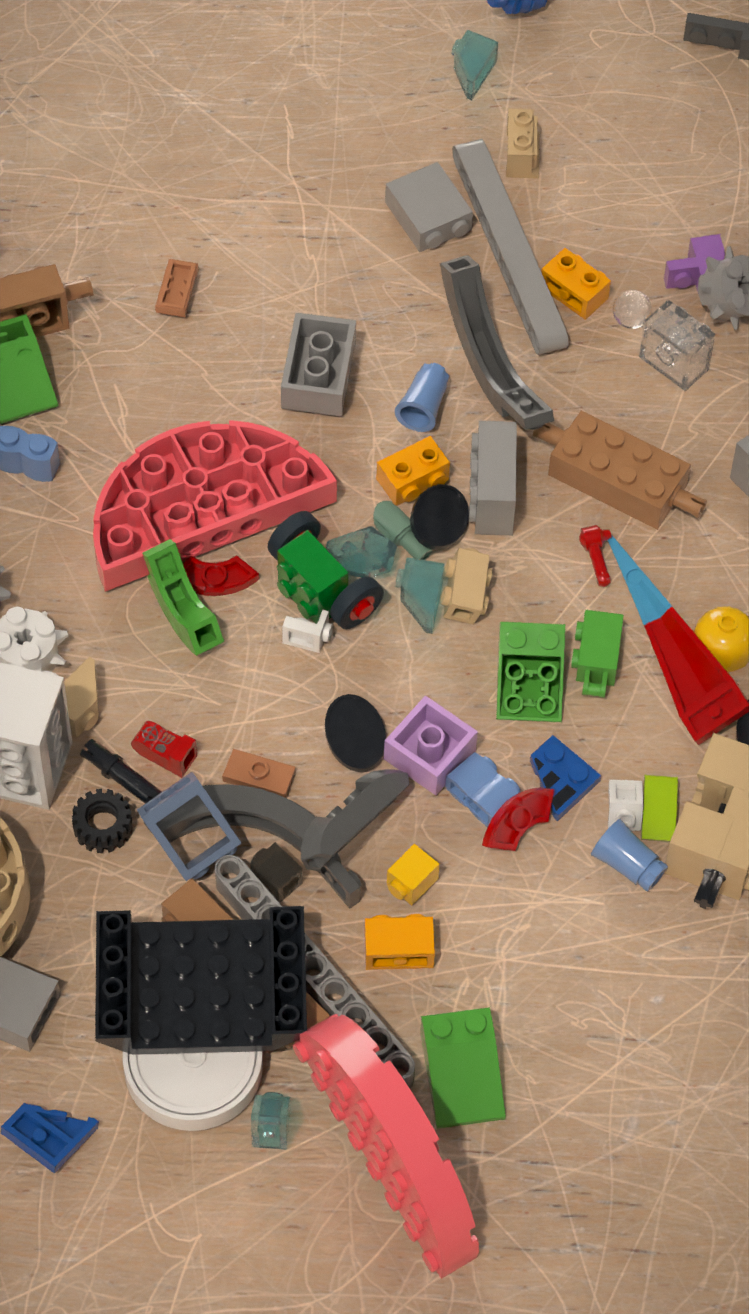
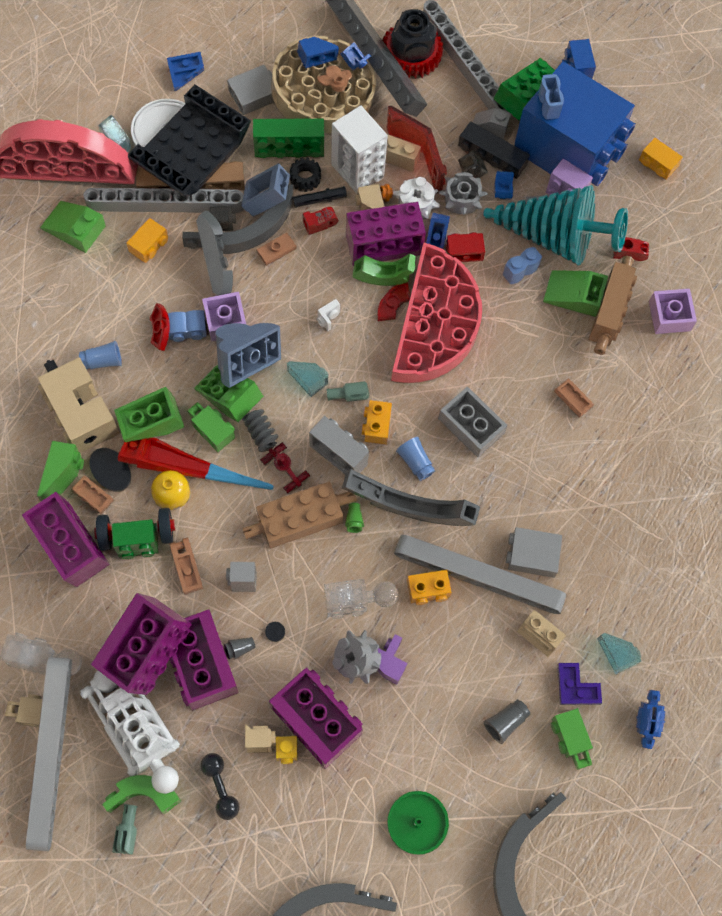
camera: 125 degrees right, 10 degrees up
brick [267,511,384,629] -> none
clear light blue slope [325,526,397,578] -> none
black piece [325,694,386,772] -> none
yellow brick [387,844,439,906] -> none
black piece [410,484,469,550] -> none
tan brick [440,548,492,625] -> none
blue wing [530,735,601,821] -> none
red piece [579,525,612,587] -> none
white bracket [608,780,643,831] -> none
lime slope [641,775,678,842] -> none
none -> bright green slope [114,387,184,442]
none -> sand blue brick [216,323,281,388]
none -> dark grey piece [242,409,278,452]
none -> green brick [253,118,324,158]
none -> dark red axle [260,442,310,494]
none -> bright green cone [345,503,364,533]
none -> magenta brick [346,202,426,266]
none -> blue slope [426,213,450,249]
none -> red brick [446,232,485,262]
none -> dark grey plant [484,699,530,744]
none -> bright green brick [551,708,593,770]
none -> dark purple plate [557,663,602,705]

